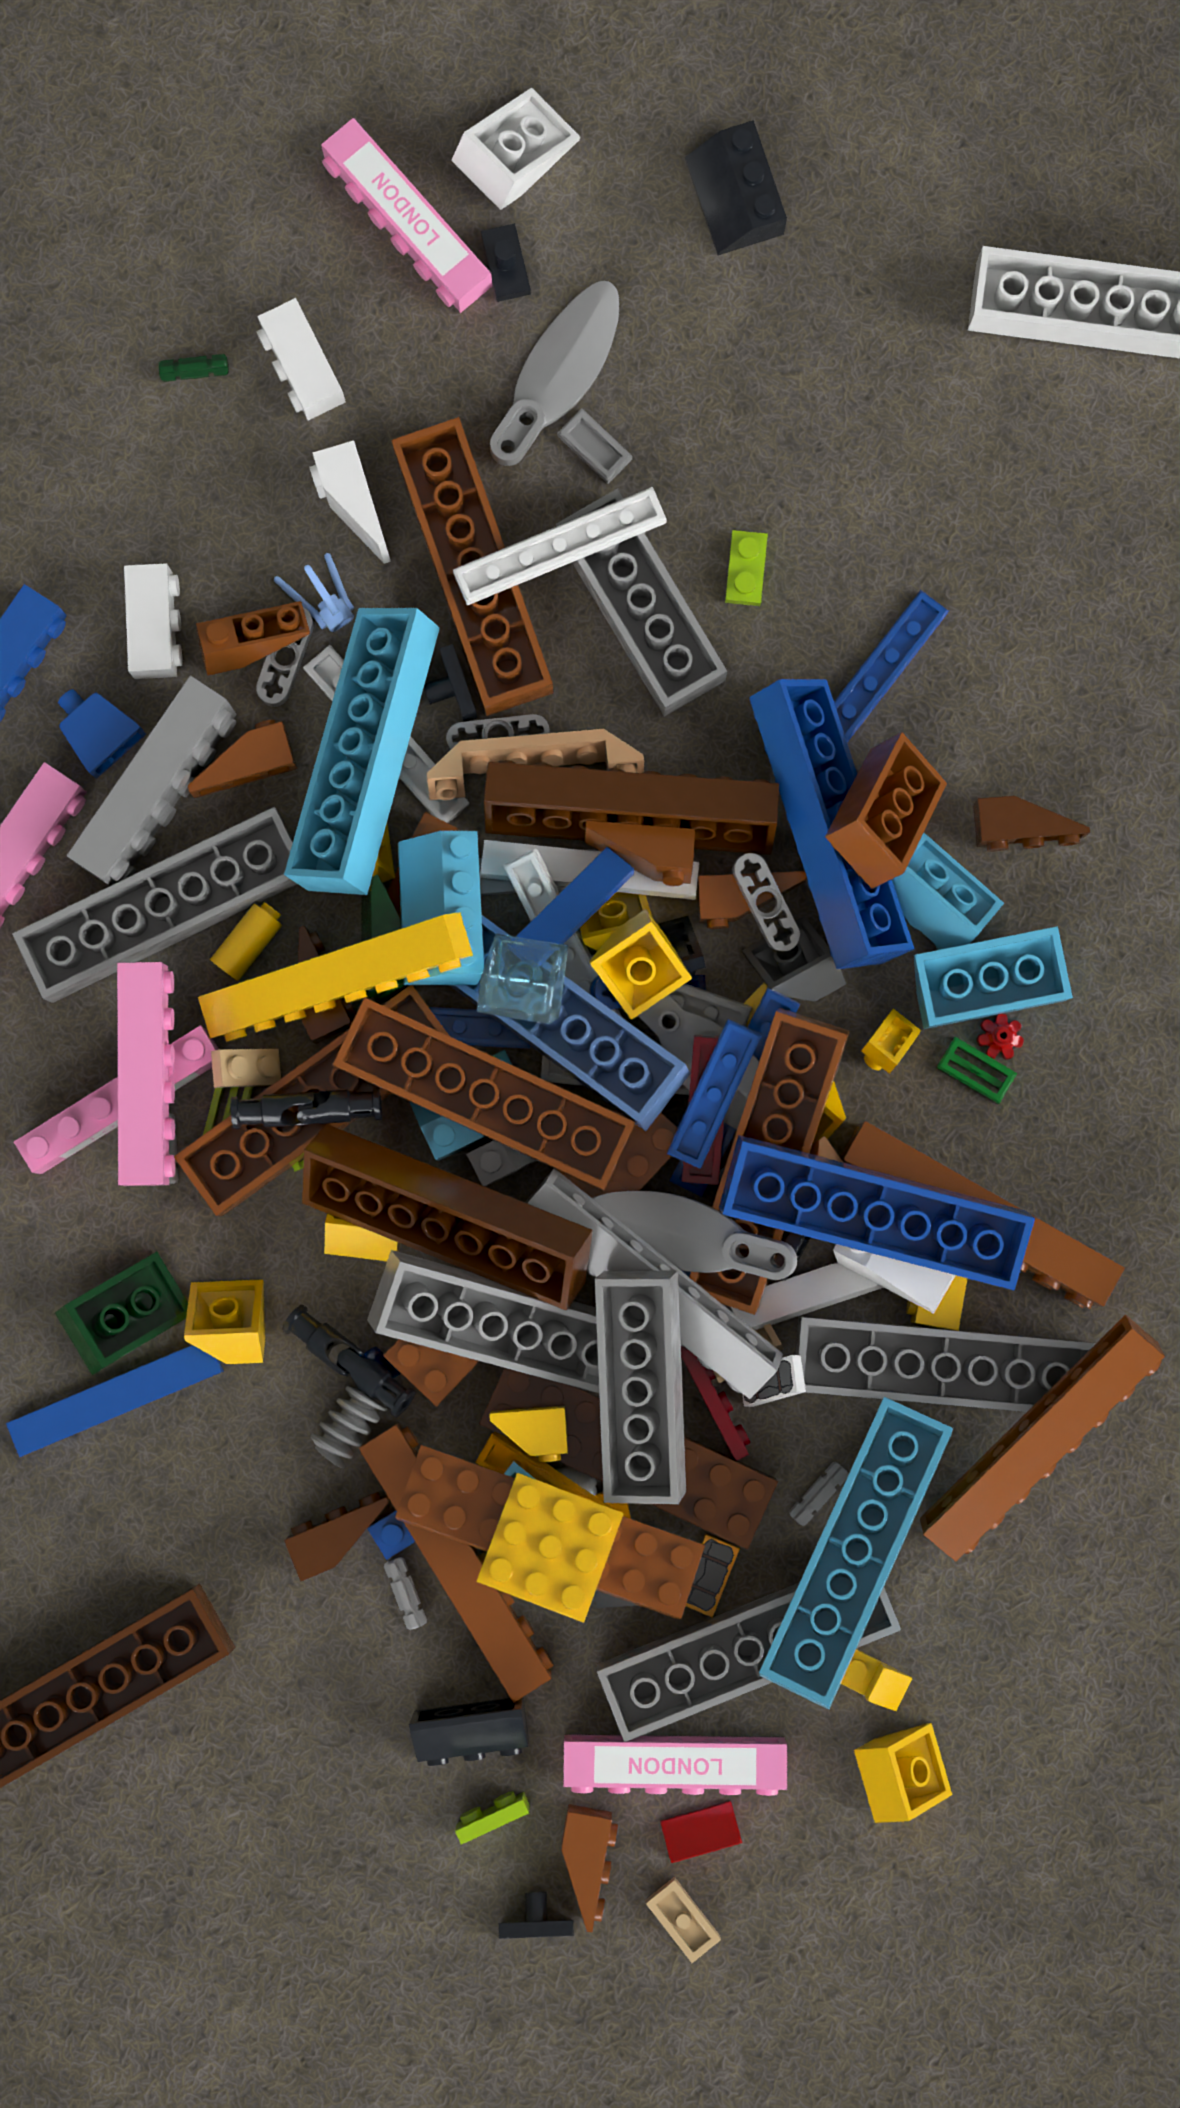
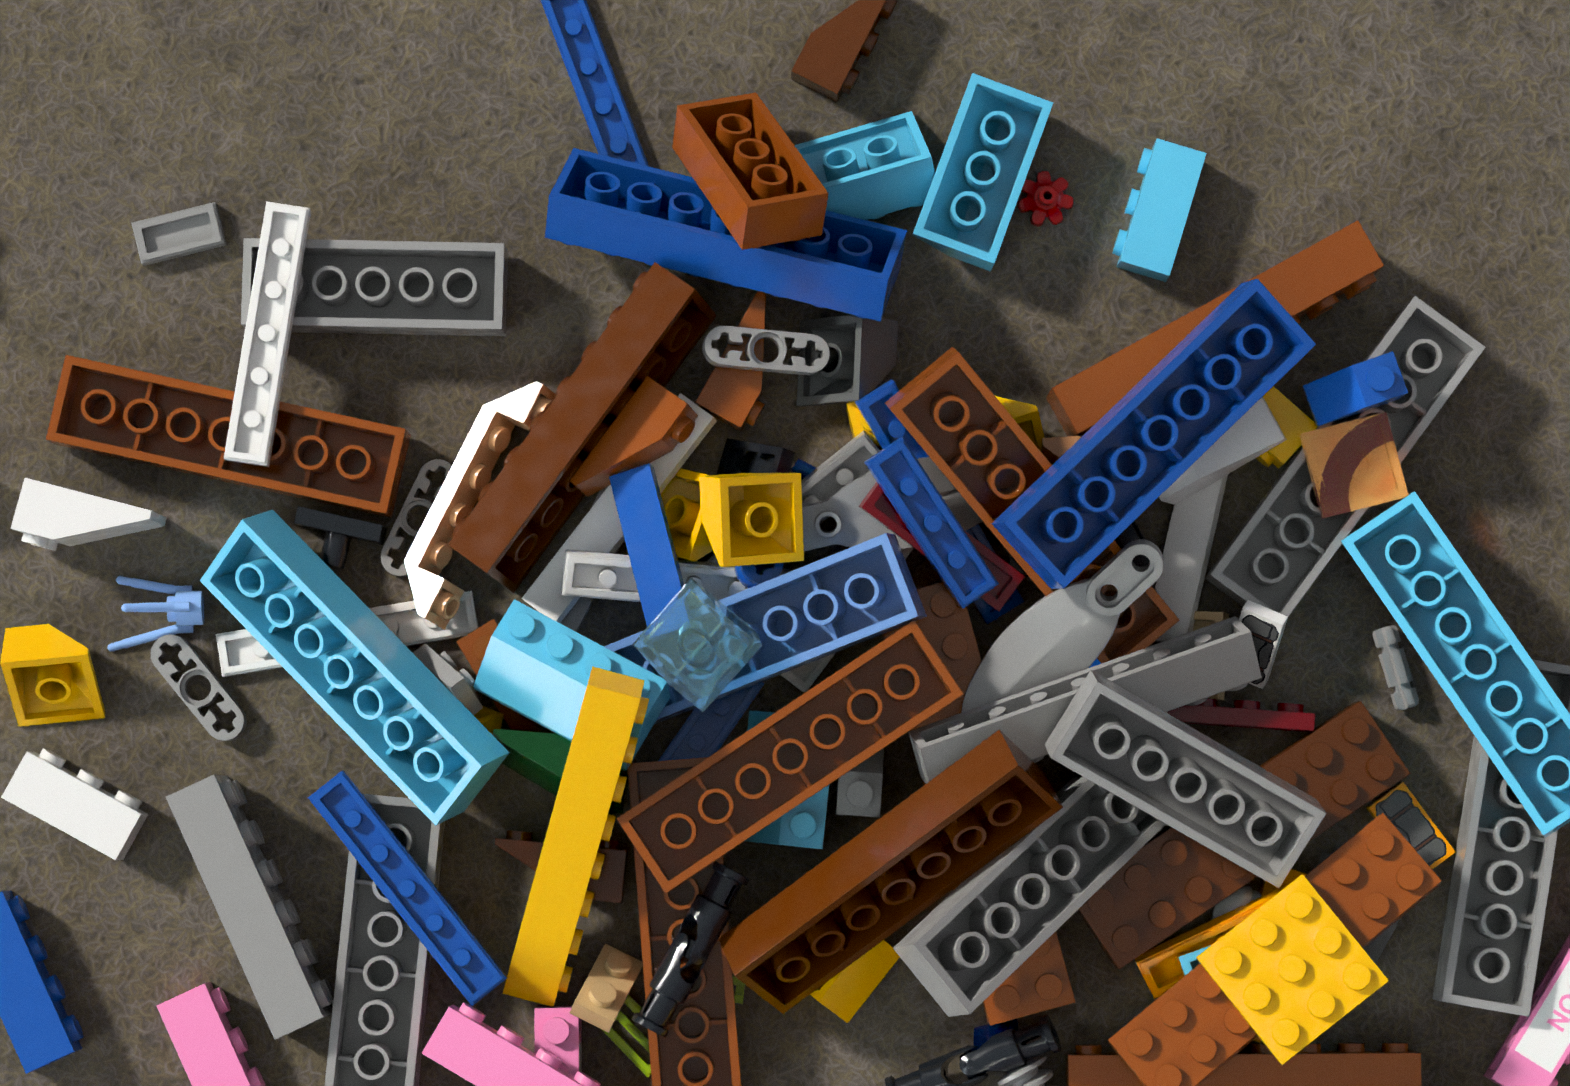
camera: 60 degrees left, 0 degrees up
blue torso [58,689,146,779] -> none
dark orange slope [188,720,298,798] -> none
dark orange slope [196,601,310,676] -> none
yellow brick [209,902,282,981] -> none
light grey plant [490,281,619,466] -> none
yellow slope [490,1406,568,1462] -> none
lime plate [725,530,768,606] -> none
yellow tile [861,1008,922,1074] -> none
dark orange brick [920,1314,1165,1562] -> none
green tile [936,1036,1017,1105] -> none
none -> yellow slope [0,624,105,727]
none -> blue tile [308,770,508,1006]
none -> light grey plate [413,643,483,715]
none -> medium azure brick [1112,138,1207,282]
none -> clear orange tile [1299,412,1409,519]
none -> blue slope [1302,351,1408,427]

